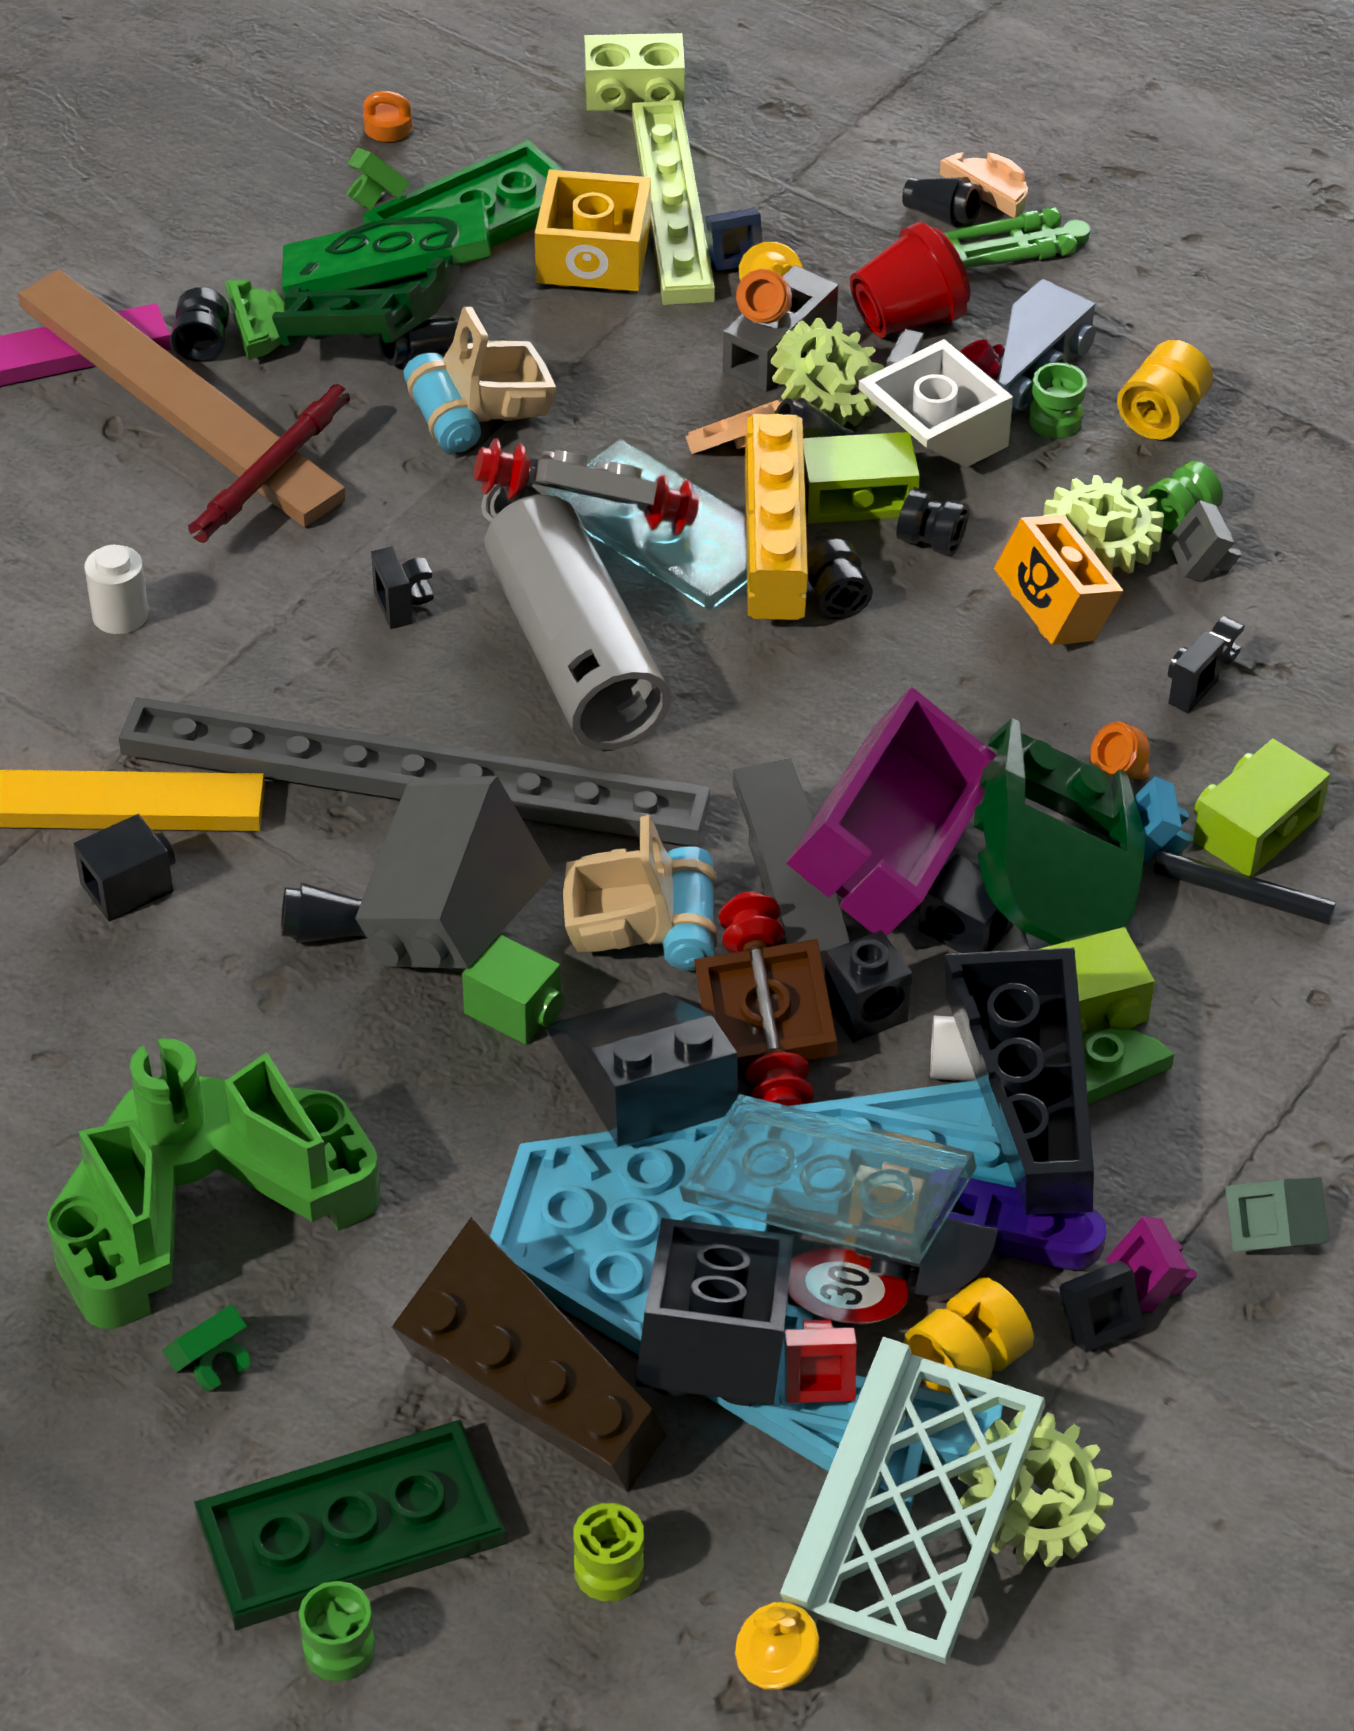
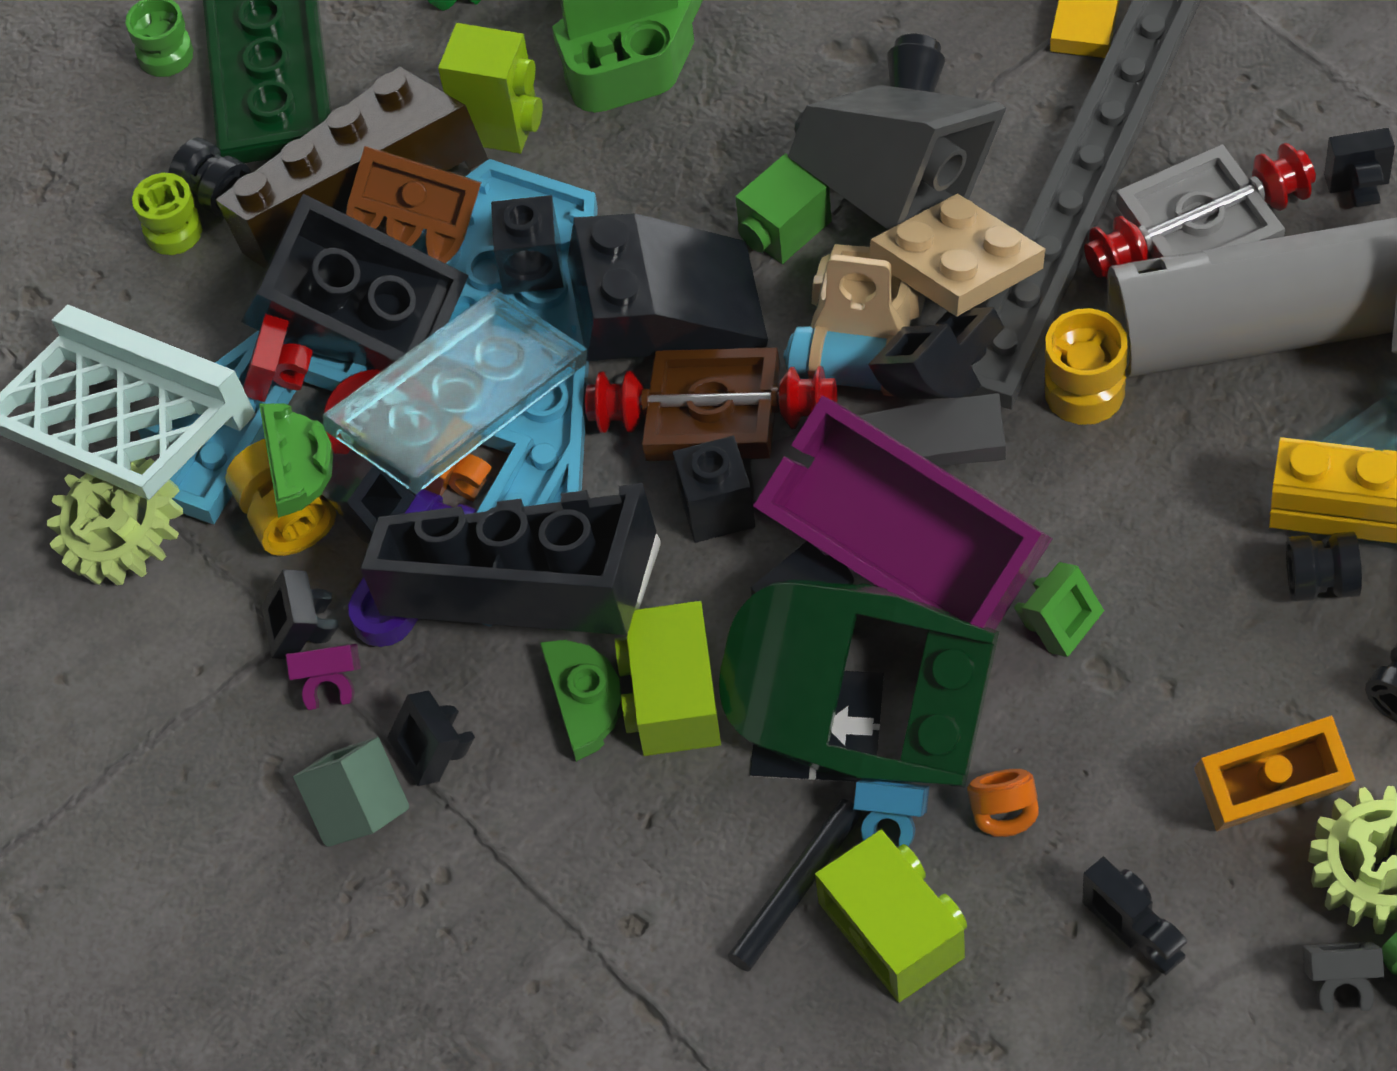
camera: 110 degrees right, 10 degrees up
yellow hat [735,1602,819,1690] -> none
none -> black wheel [168,137,251,216]
none -> bright green plate [259,403,333,518]
none -> dark orange plate [346,146,482,263]
none -> black tile [387,690,475,786]
none -> lime brick [438,23,543,154]
none -> black brick [491,195,564,294]
none -> black brick [868,307,1004,400]
none -> tan plate [869,193,1045,317]
none -> yellow wheel [1045,308,1128,425]
none -> light grey plate [1084,143,1316,279]

